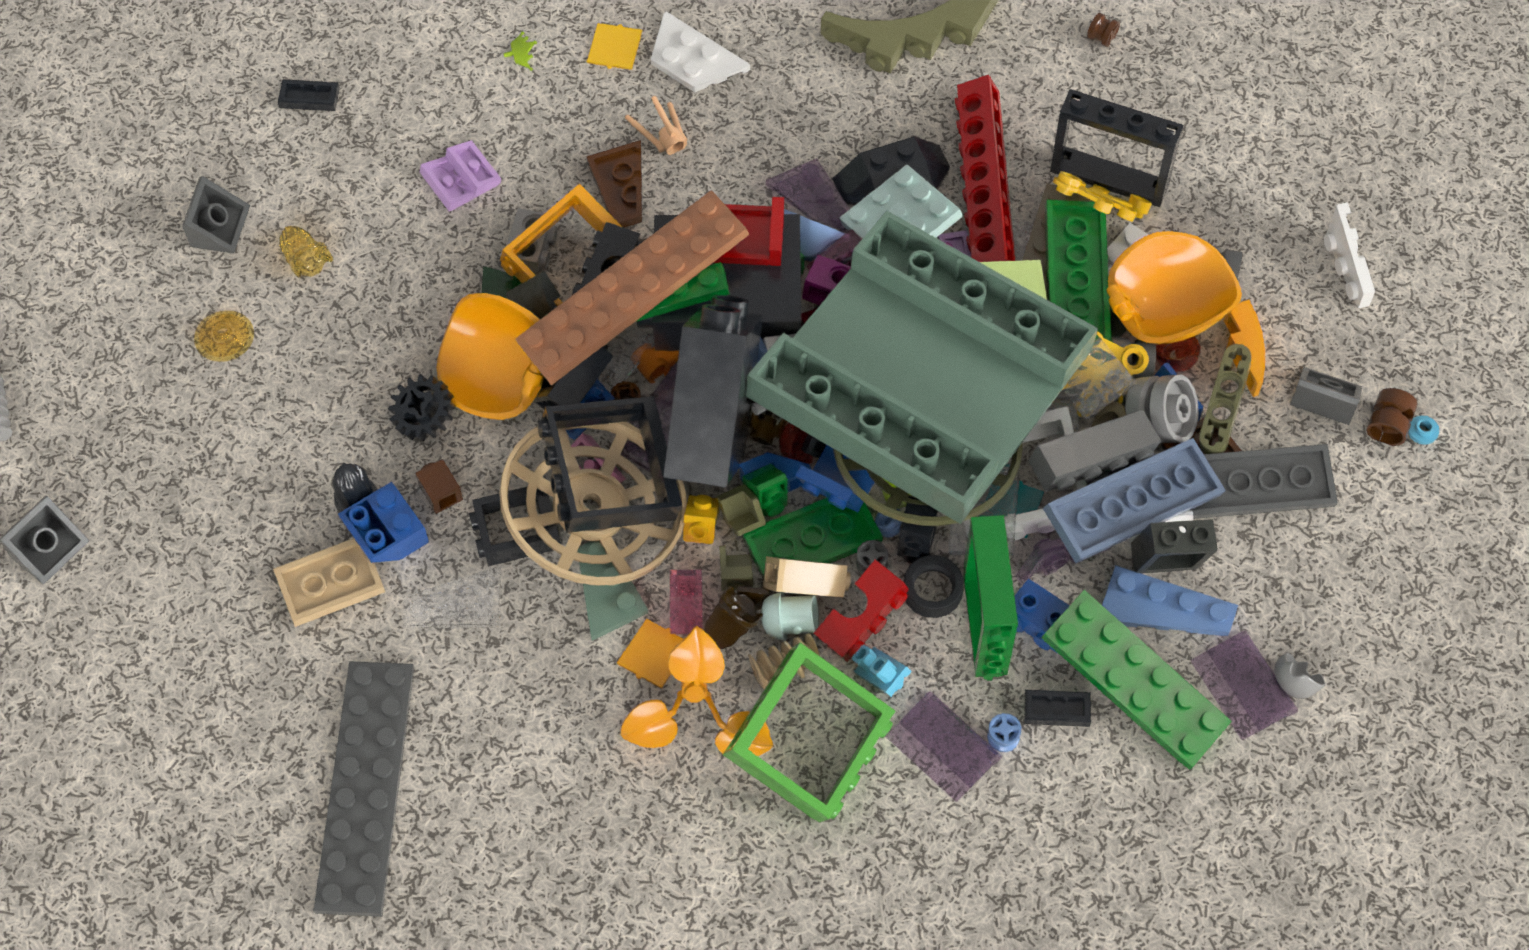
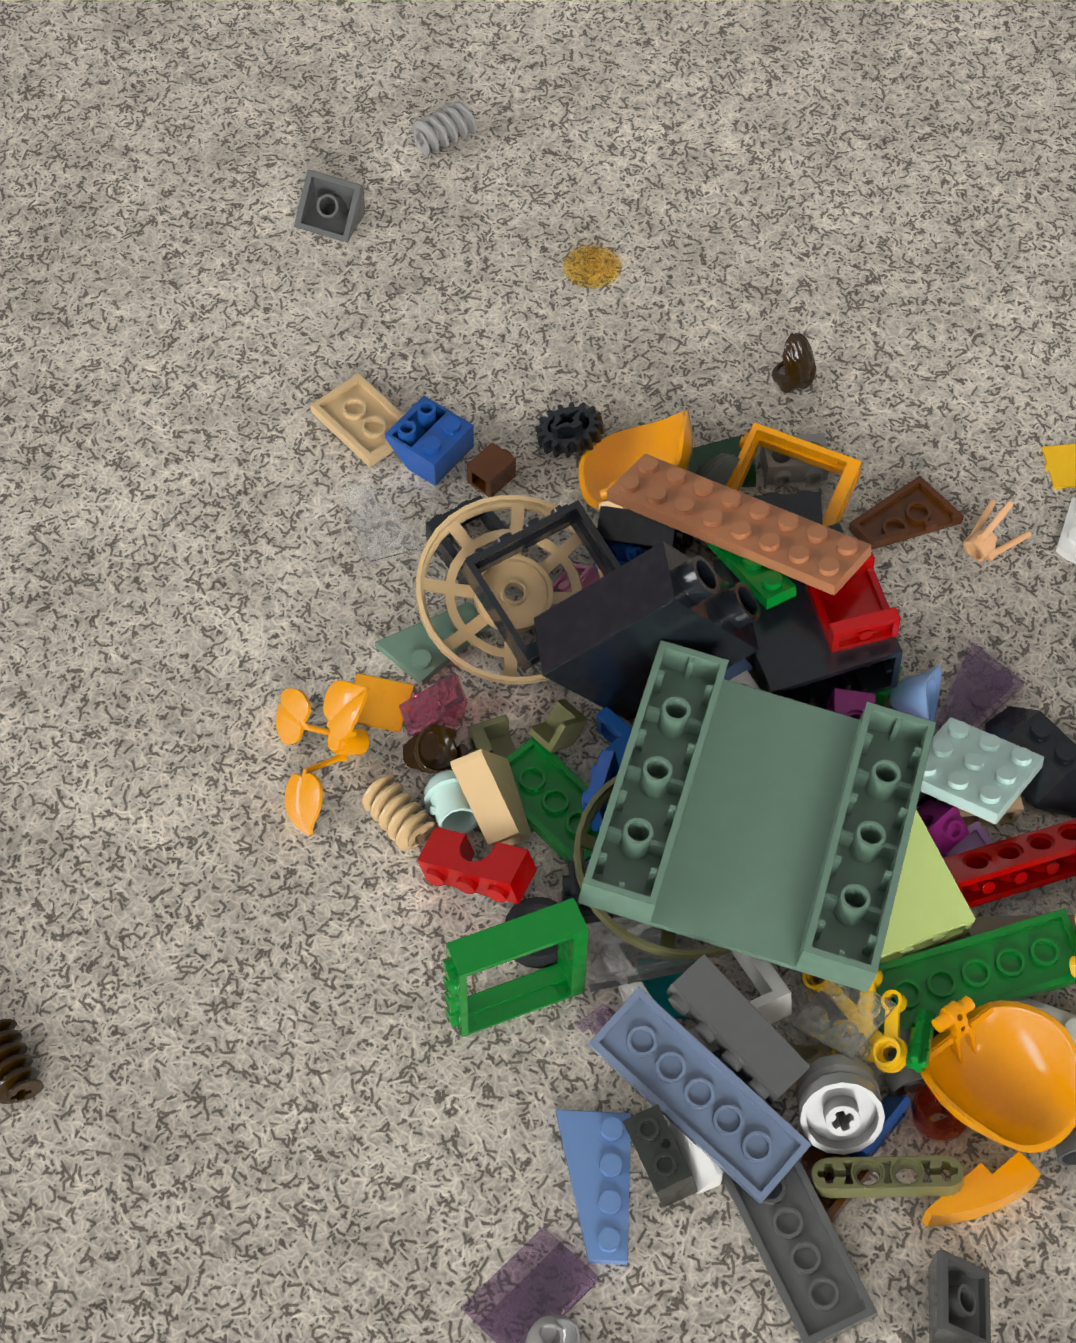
camera: 70 degrees right, 5 degrees down
dark grey slope [182,176,250,253] -> none
black plate [278,79,340,111] -> none
clear yellow piece [279,226,333,278] -> none
dark grey plate [313,661,414,917] -> none
black piece [332,463,378,513] -> none
lavender slope [420,140,501,211] -> none
lime piece [503,32,537,71] -> none
yellow bracket [683,495,720,544] -> none
bright green window [723,642,895,823] -> none
green slope [742,464,788,517] -> none
medium azure hips [852,644,912,697] -> none
dark grey wheel [856,540,888,574] -> none
clear purple piece [885,691,1002,802] -> none
medium blue wheel [987,713,1022,752] -> none
blue brick [1015,578,1070,653] -> none
black plate [1024,690,1091,727] -> none
plate [1041,590,1232,770] -> none
none -> dark brown piece [772,333,817,393]
none -> green axle [906,1008,936,1073]

